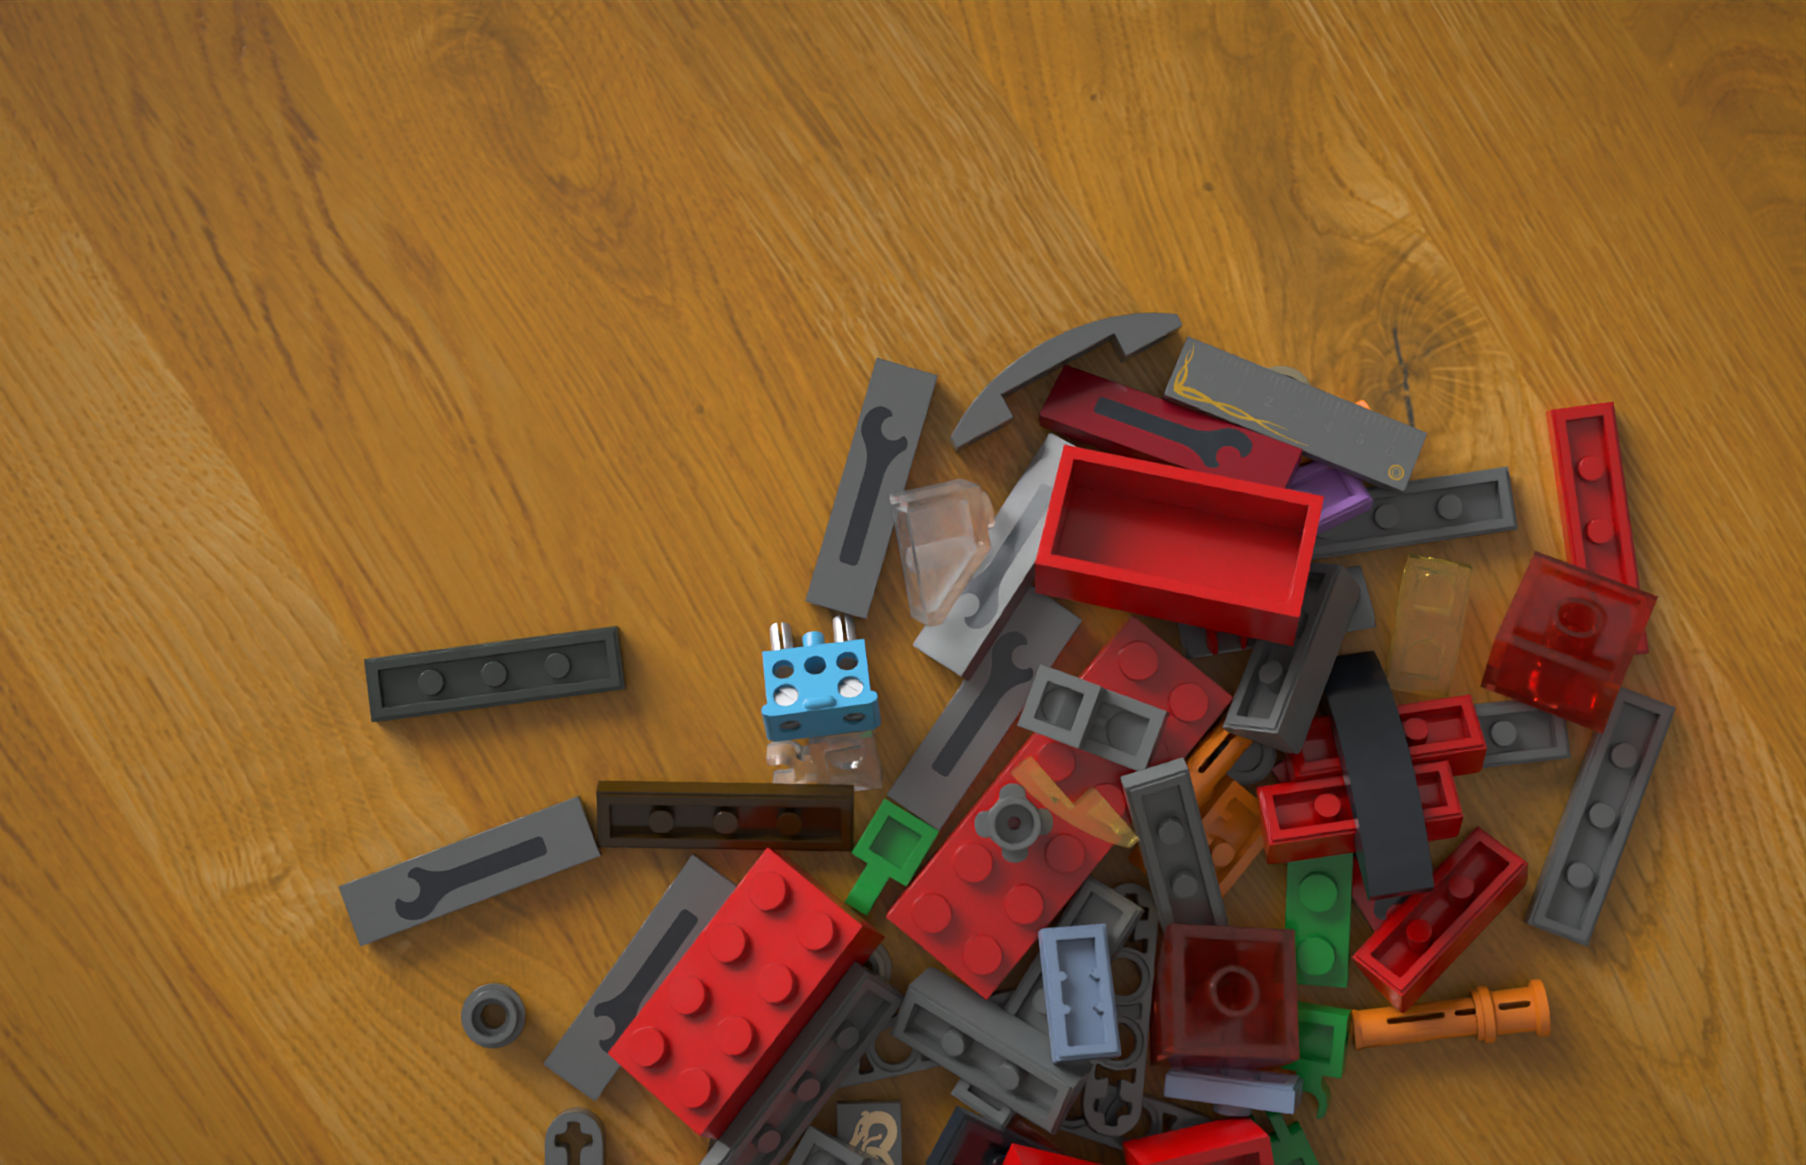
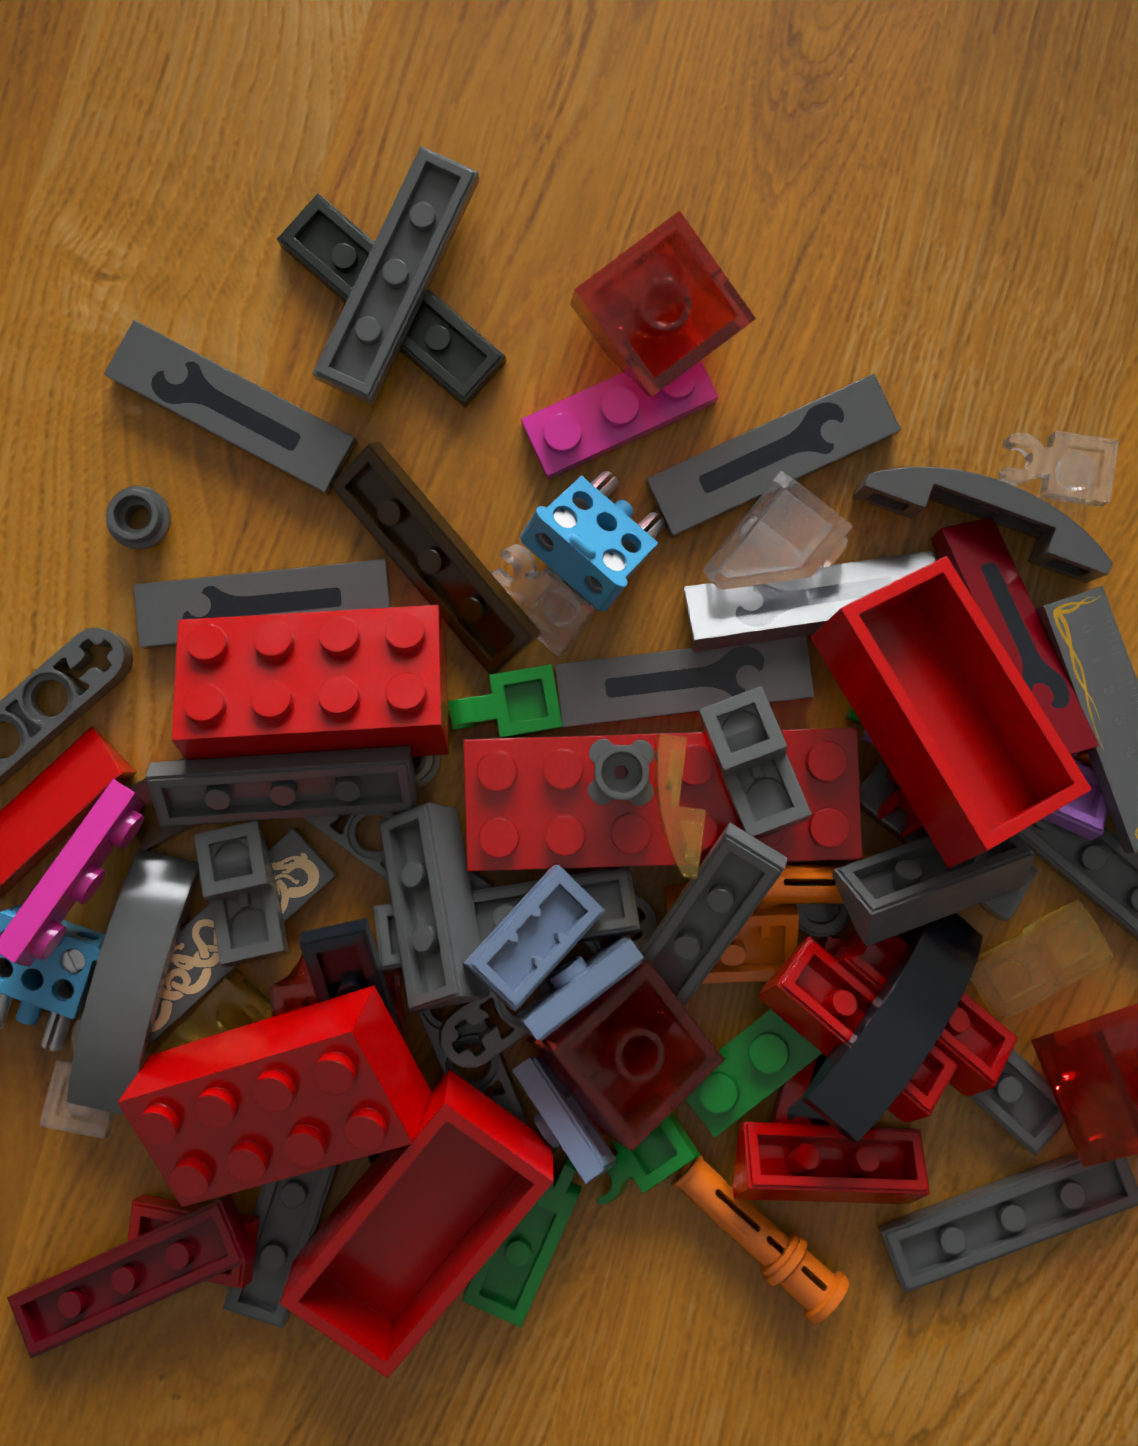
camera: 50 degrees right, 0 degrees up
none -> dark grey tile [312,146,479,406]
none -> sand blue plate [515,936,644,1041]
none -> dark pink plate [521,341,718,480]
none -> clear red slope [570,211,756,398]
none -> clear plate [998,430,1119,507]

